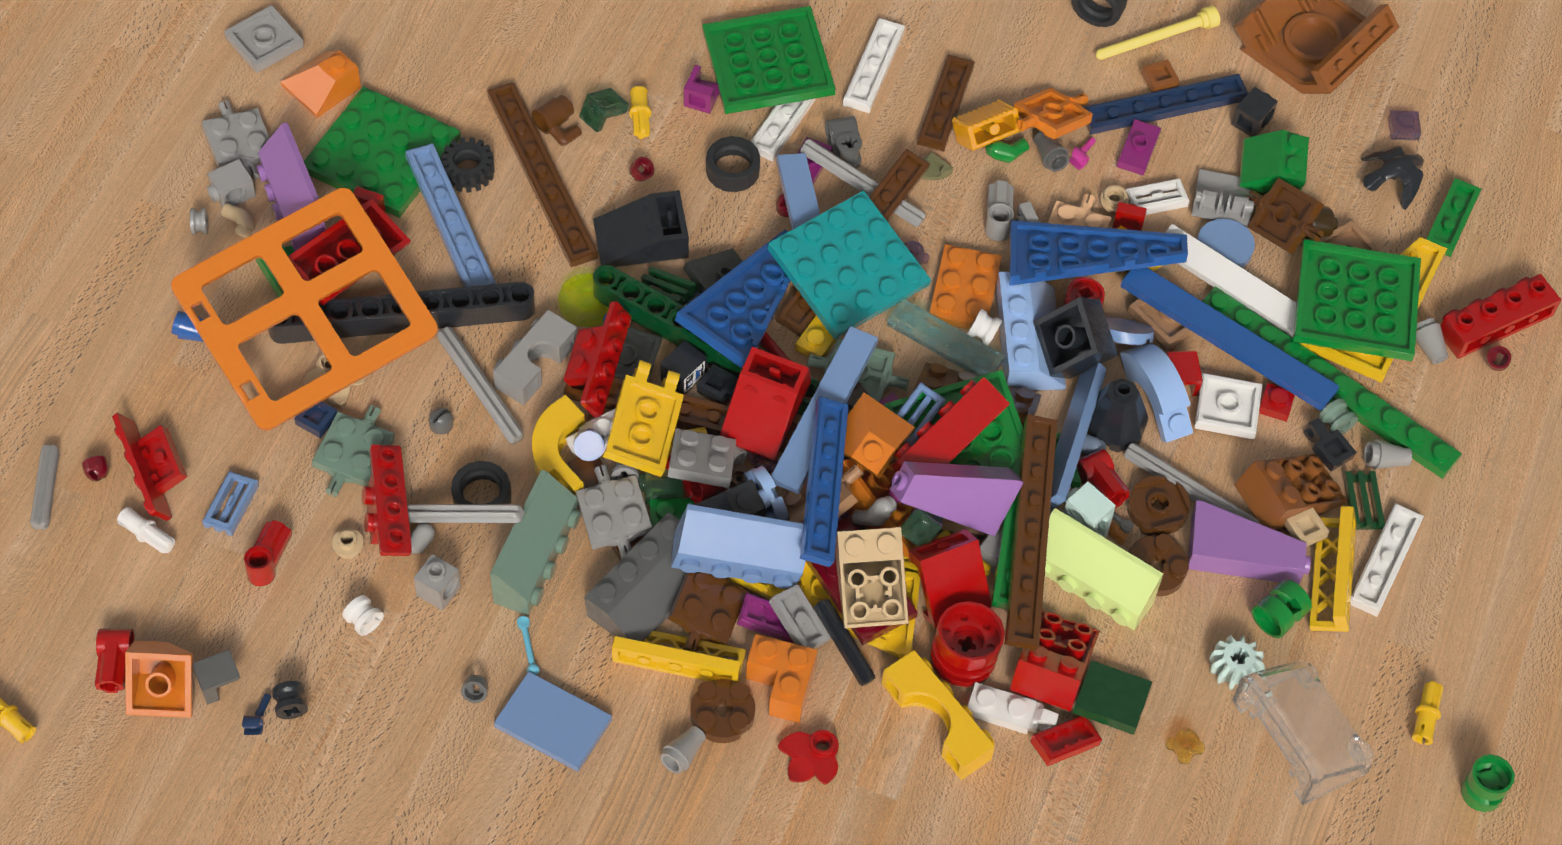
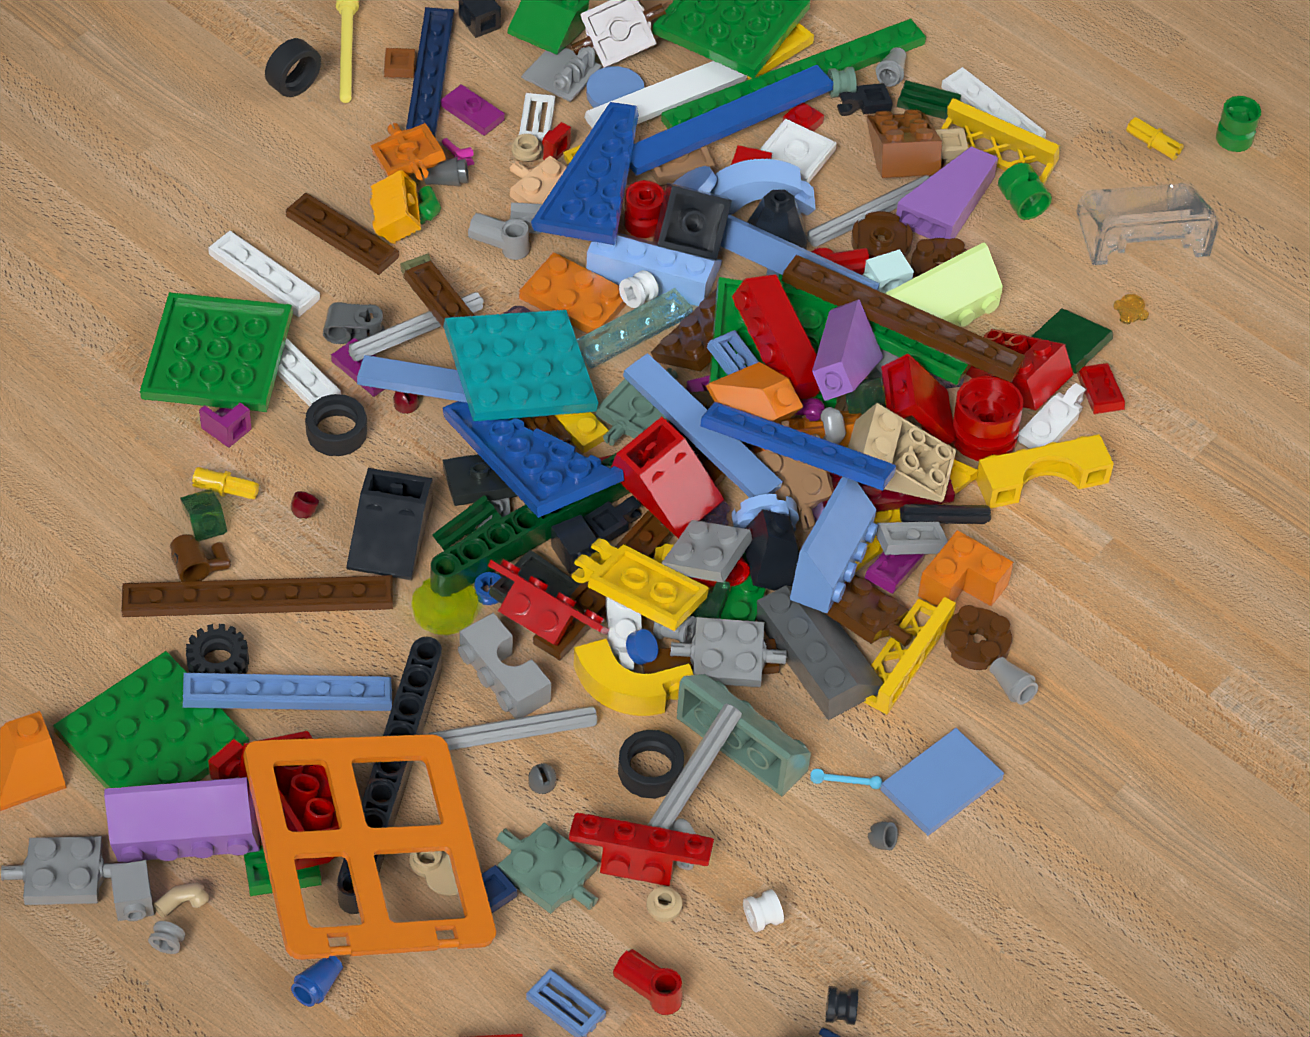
camera: 70 degrees left, 5 degrees down
light grey brick [414,554,461,611] -> none
red plate [778,730,839,785] -> none
light aqua gear [1209,635,1265,690] -> none

